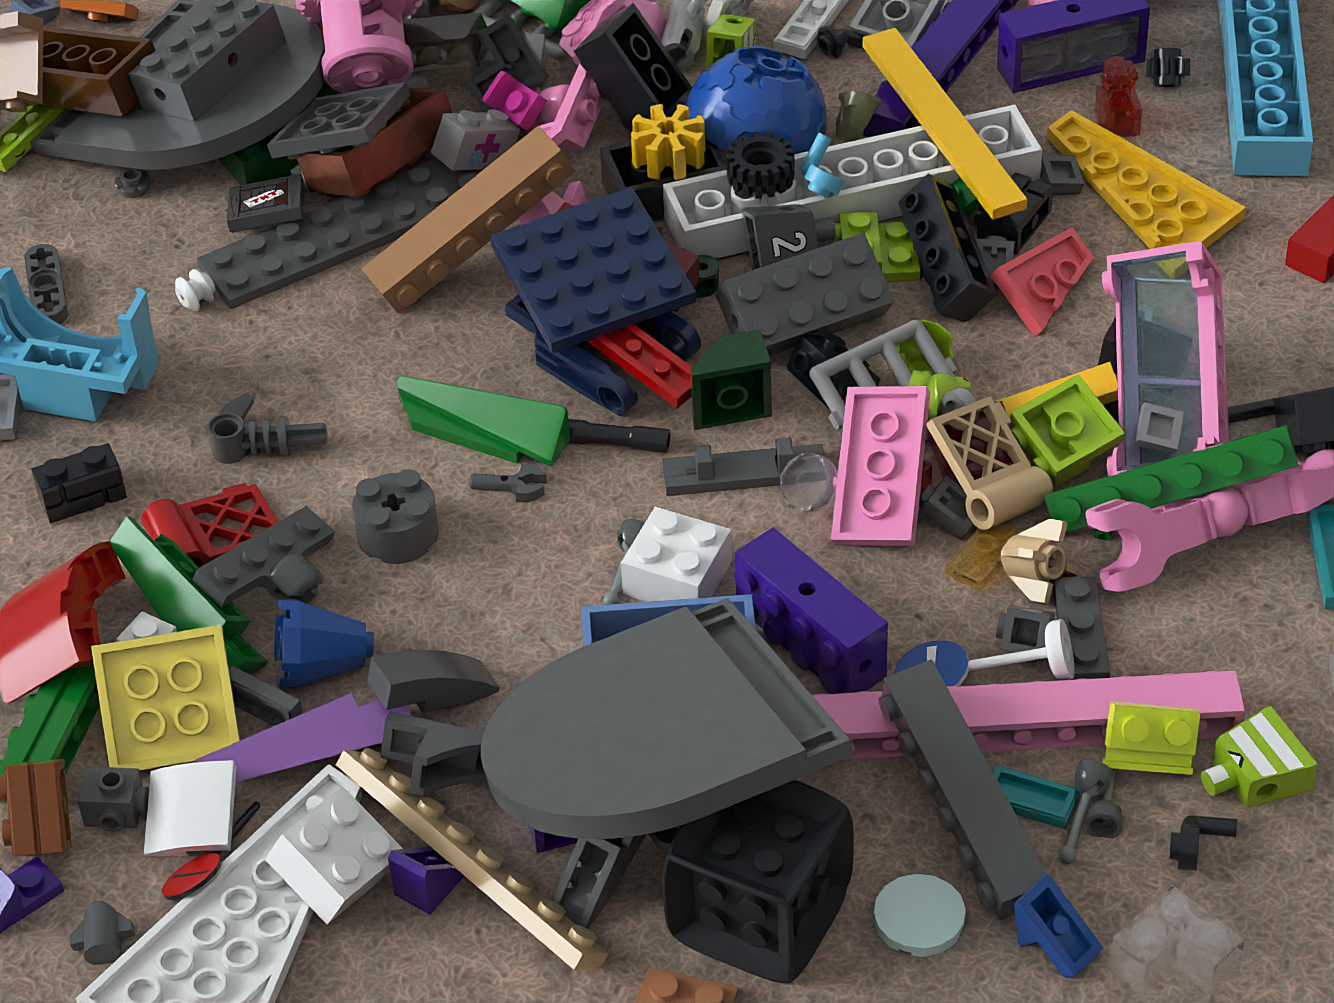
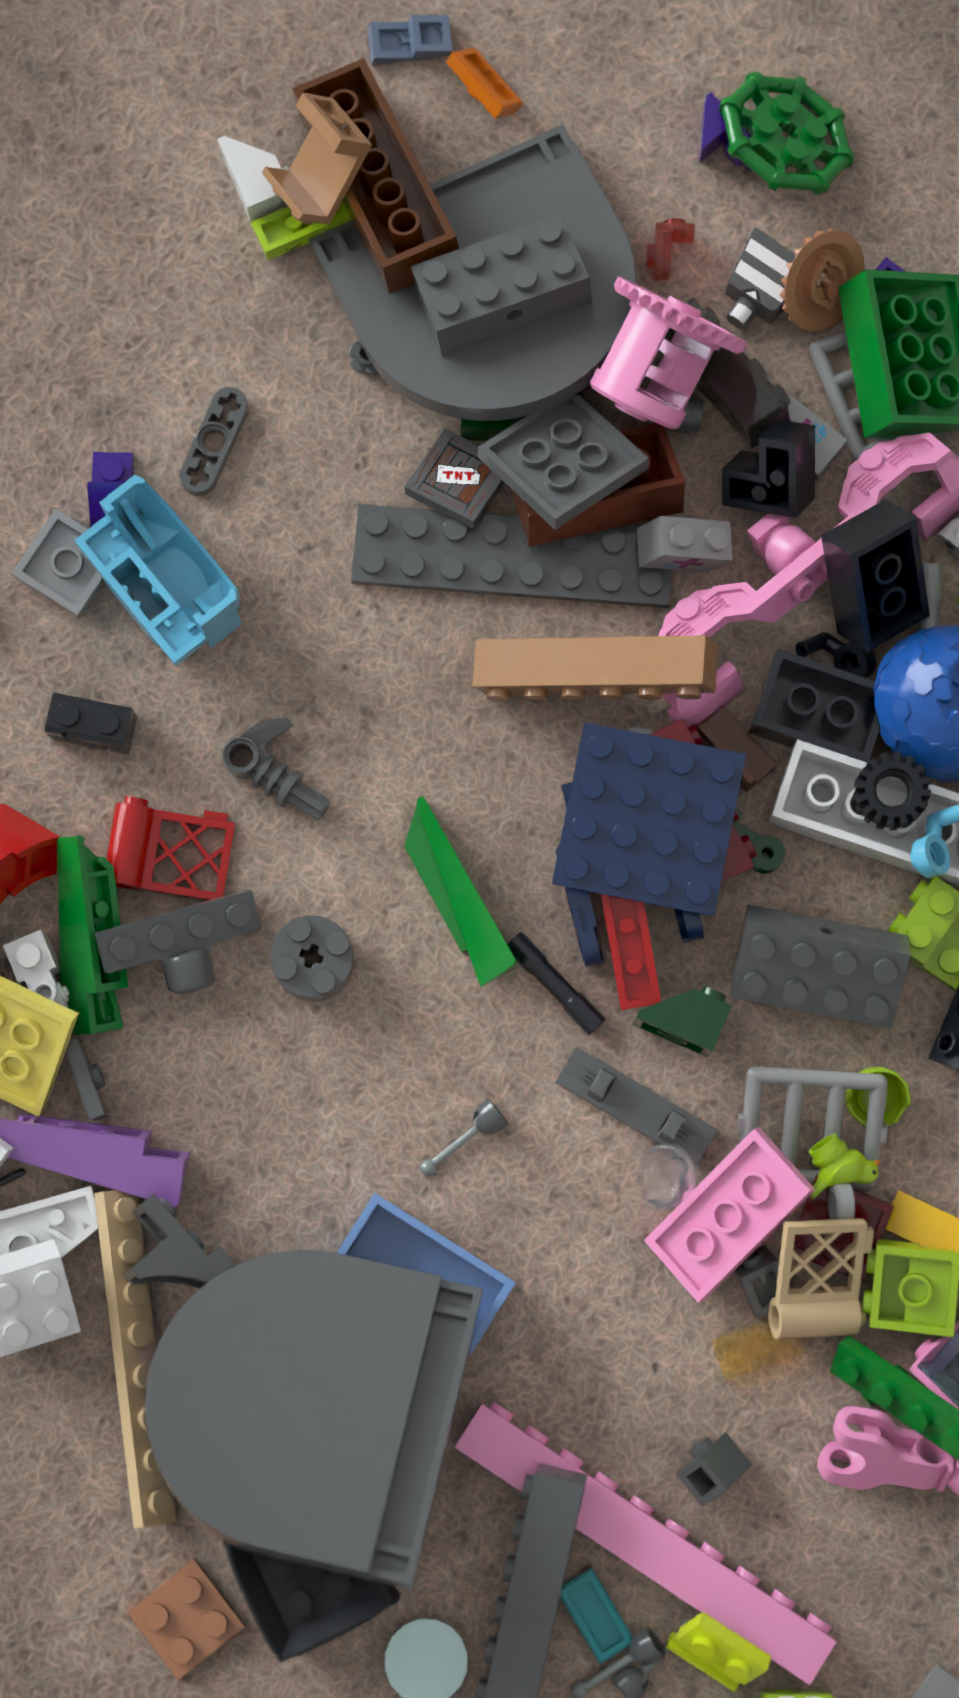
camera: 35 degrees right, 35 degrees up
white wheel [175,269,215,311] -> none
blue cone [274,599,374,687] -> none
dark grey slope [367,650,500,713] -> none
dark purple slope [388,847,464,915] -> none
dark grey bar [469,464,547,502] -> none
dark pink bracket [482,71,548,131] -> none
white brick [621,507,732,602] -> none
yellow gear [631,104,706,180] -> none
dark purple brick [734,527,888,694] -> none
dark grey torso [742,204,836,270] -> none
black bracket [787,333,881,410] -> none
piece [894,619,1075,687] -> none
tan brick [1001,519,1079,604] -> none
dark grey plate [1053,576,1110,680] -> none

